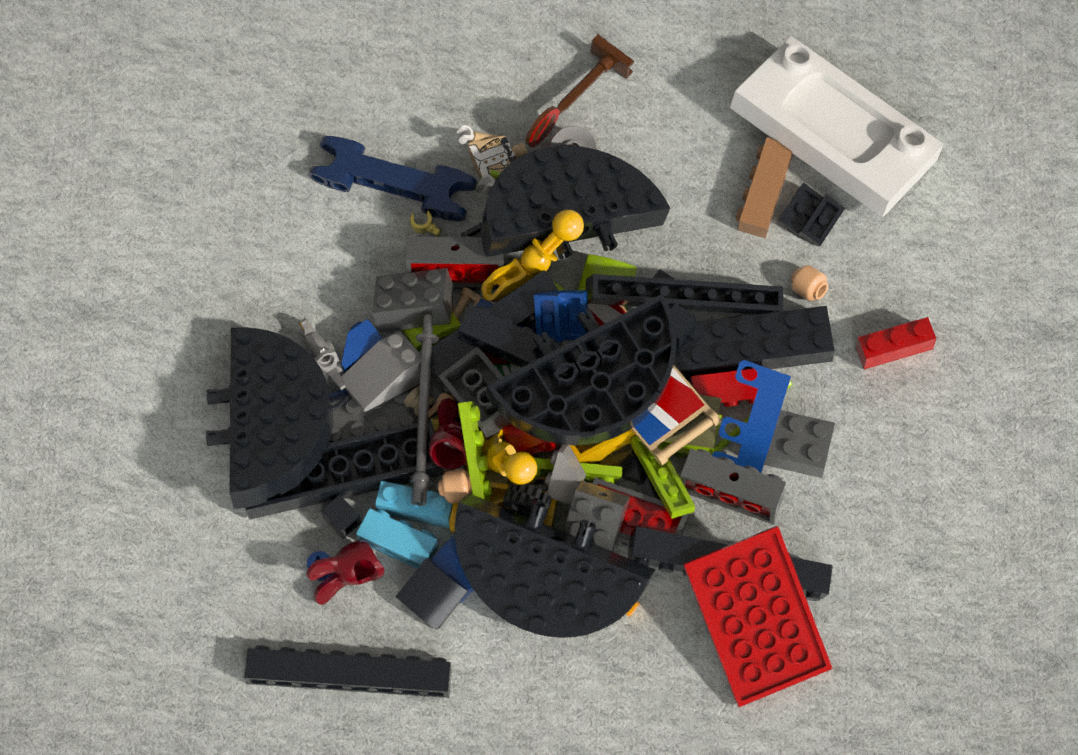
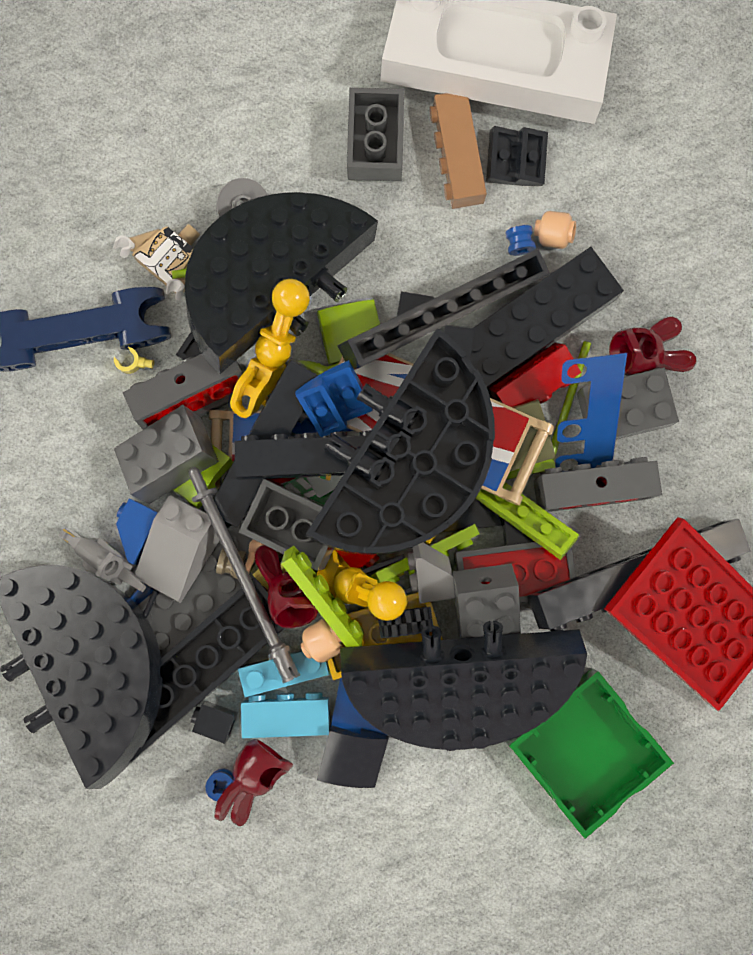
camera: 30 degrees left, 15 degrees up
black brick [244,645,452,698] -> none
reddish brown piece [525,34,634,148] -> none
red brick [856,317,936,370] -> none
none -> dark grey brick [347,87,405,181]
none -> blue wheel [505,225,536,256]
none -> green tile [505,668,674,839]
none -> dark red piece [609,316,697,376]

